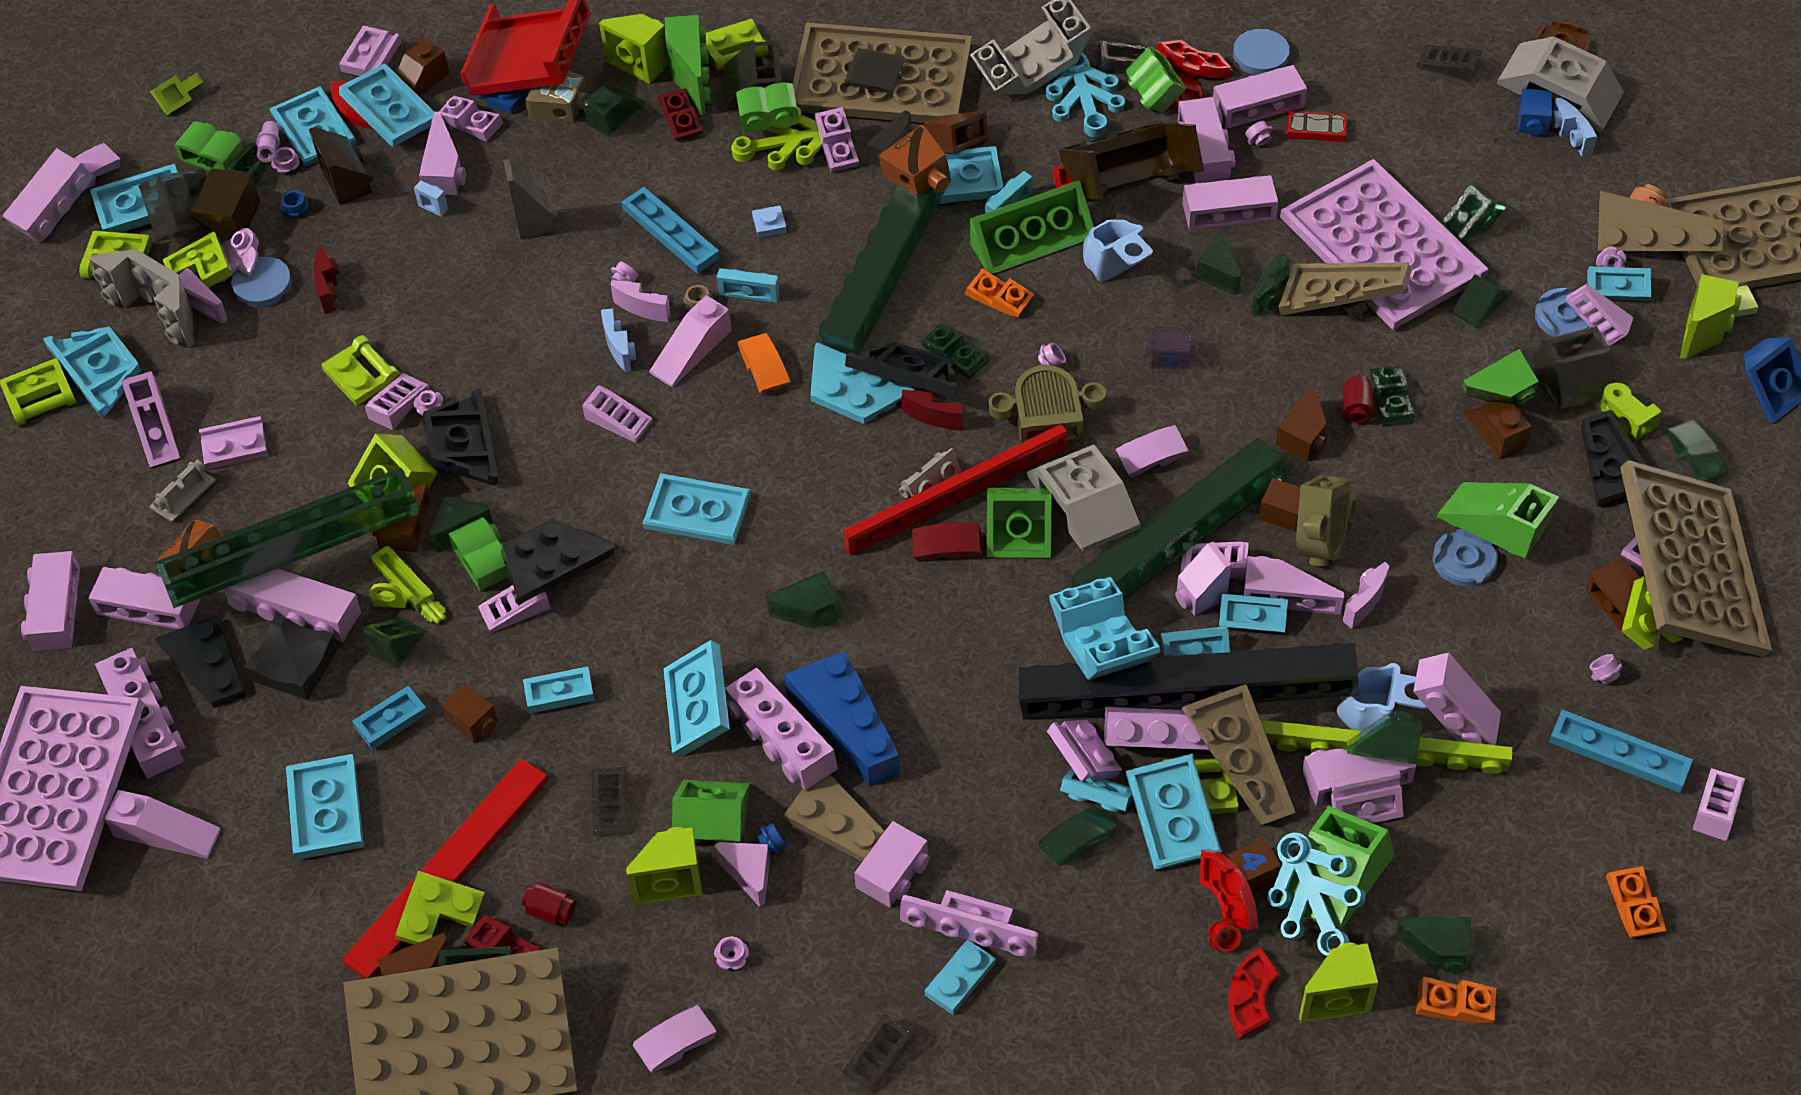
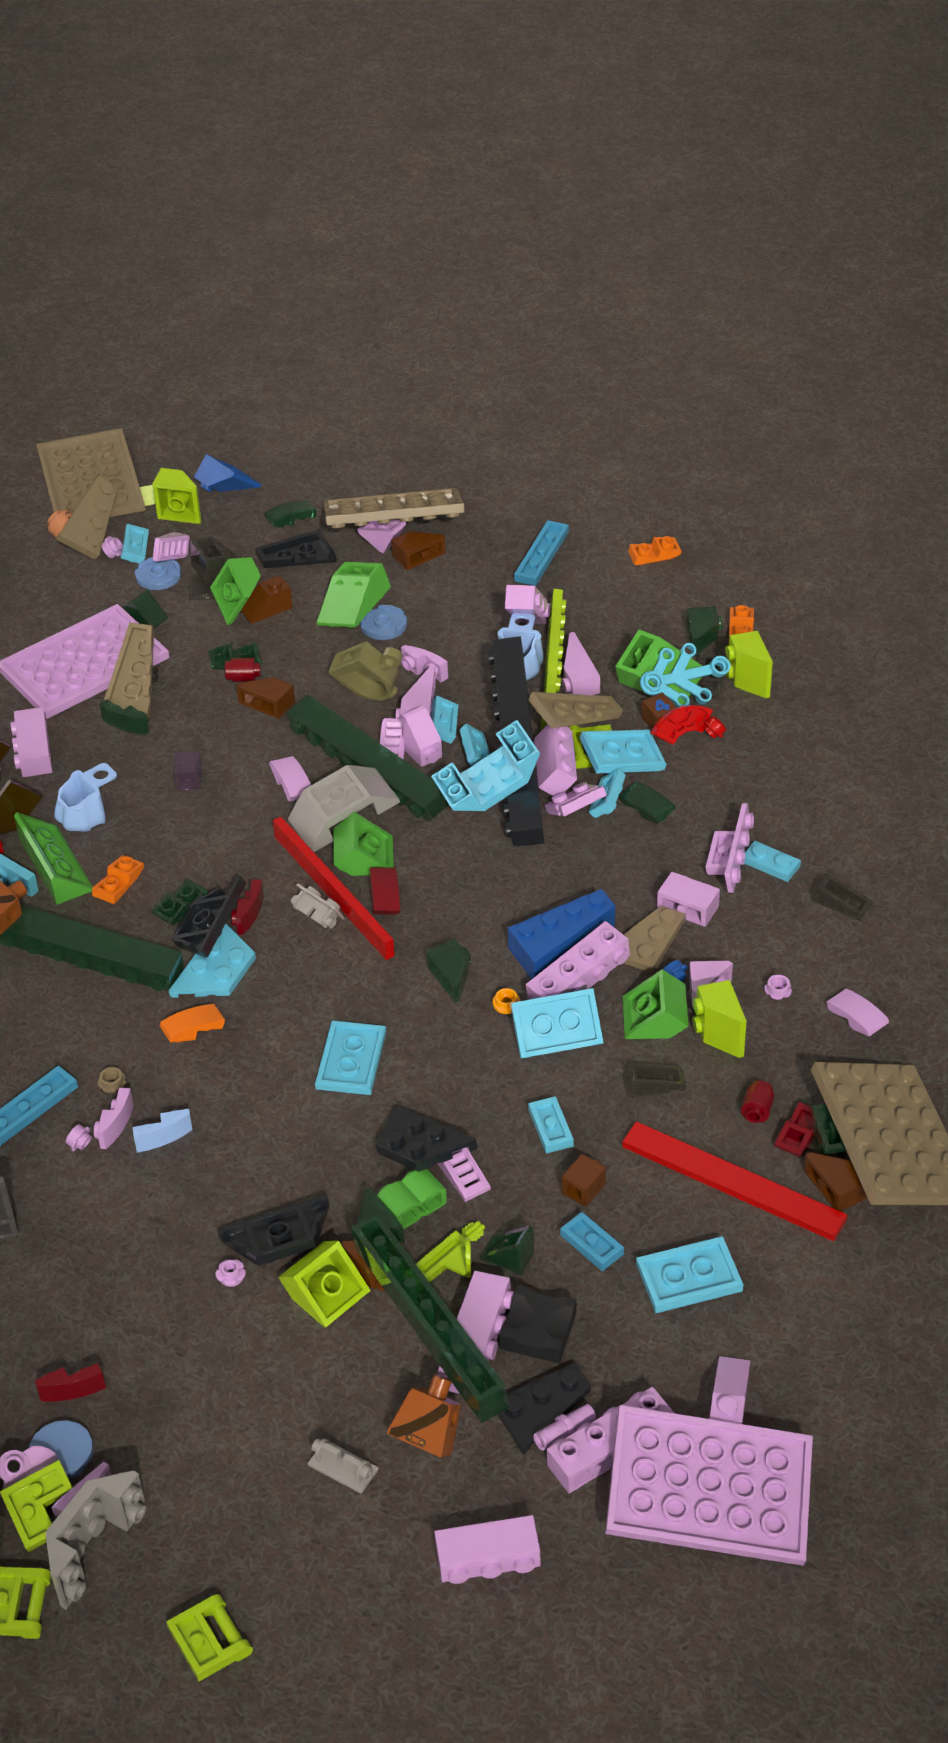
camera: 95 degrees left, 10 degrees down
medium azure wing [43,327,142,418] -> none
lavender brick [88,567,200,629] -> none
lavender slope [121,371,180,468] -> none
lavender plate [199,416,268,470] -> none
lime plate [321,335,401,406] -> none
lavender slope [365,373,429,430] -> none
lime plate [394,871,484,945] -> none
lavender slope [583,385,653,443] -> none
lavender slope [650,295,732,388] -> none
medium azure plate [717,268,780,303] -> none
light blue plate [752,206,787,239] -> none
olive piece [989,365,1106,443] -> none
lavender plate [1038,342,1066,368] -> none
clear green slope [1196,232,1241,295] -> none
red tile [1228,947,1280,1040] -> none
reddish brown brick [1259,478,1300,531] -> none
lavender plate [1330,767,1404,823] -> none
clear green slope [1345,710,1422,764] -> none
clear green slope [1441,184,1506,244] -> none
lavender plate [1590,654,1622,684] -> none
lime leg [1600,383,1662,442] -> none
lime plate [1621,577,1683,650] -> none
lavender slope [1693,768,1745,841] -> none
none -> light orange plate [493,988,520,1014]
none -> lavender pin [533,1404,596,1451]

